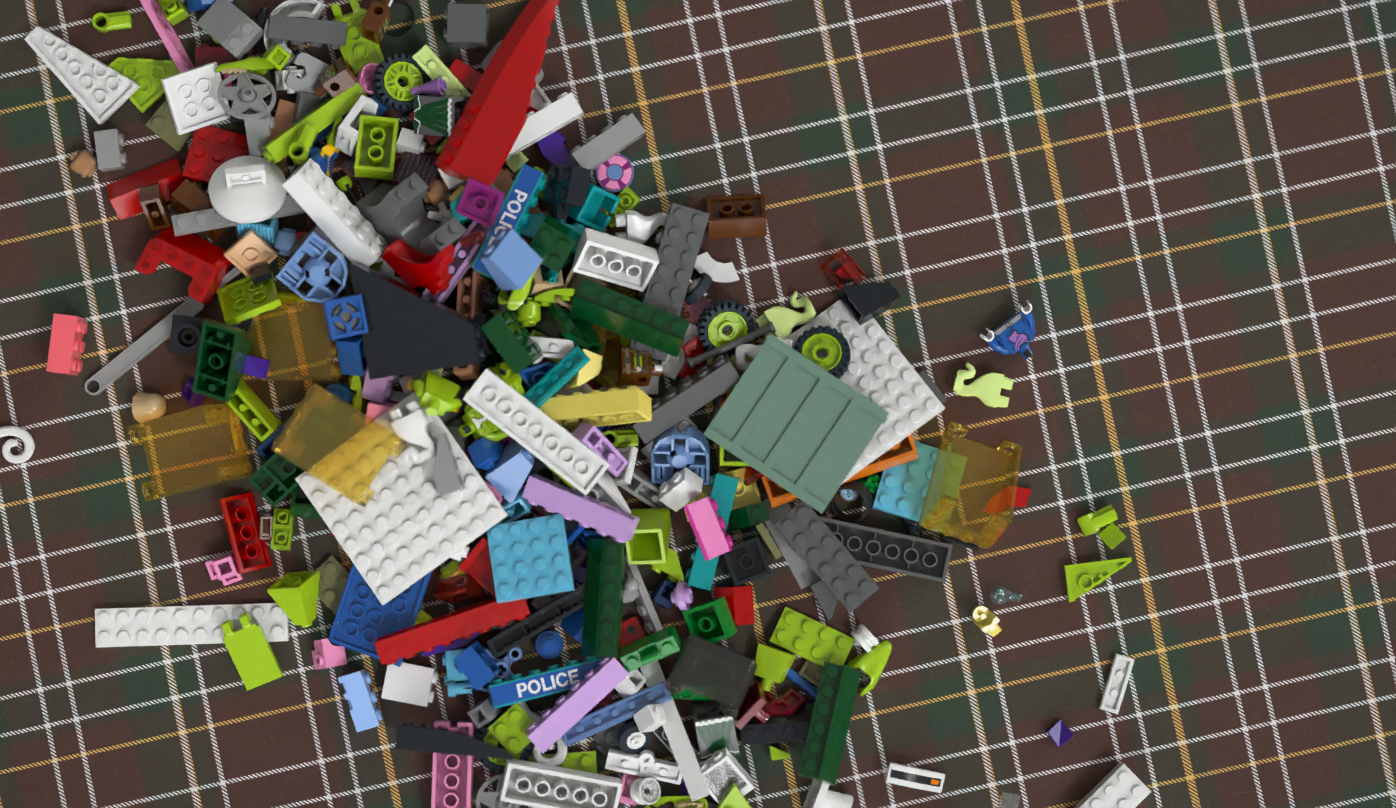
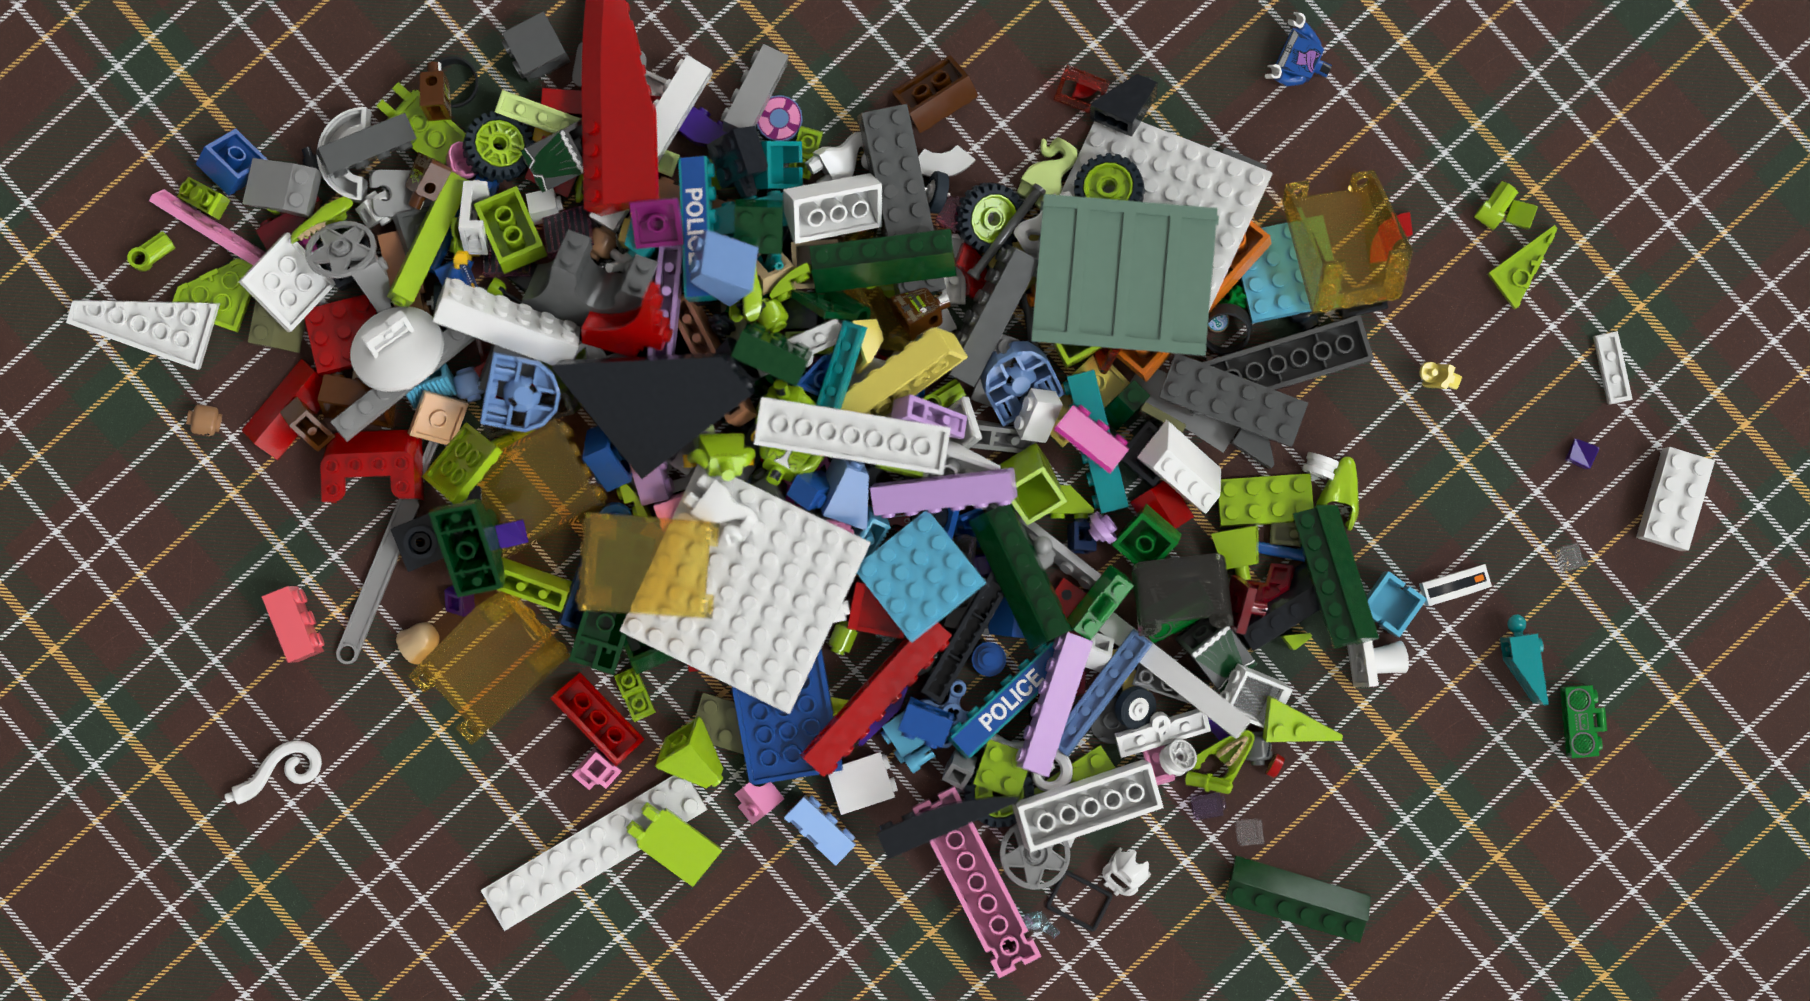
camera: 30 degrees left, 0 degrees up
light grey brick [94,129,127,172] -> none
black tile [249,262,272,285] -> none
reddish brown piece [259,512,273,540] -> none
lime slope [261,43,291,71] -> none
lime piece [288,124,318,165] -> none
blue piece [322,294,369,340] -> none
medium lavender cone [411,77,447,96] -> none
light grey slope [433,433,466,496] -> none
clear red tile [433,573,486,604] -> none
clear red arm [459,230,486,248] -> none
white brick [633,703,668,733] -> none
yellowish green hips [953,362,1014,408] -> none
clear light blue animal [990,587,1022,604] -> none
none -> white slope [1137,420,1221,514]
none -> medium azure piece [1366,571,1427,637]

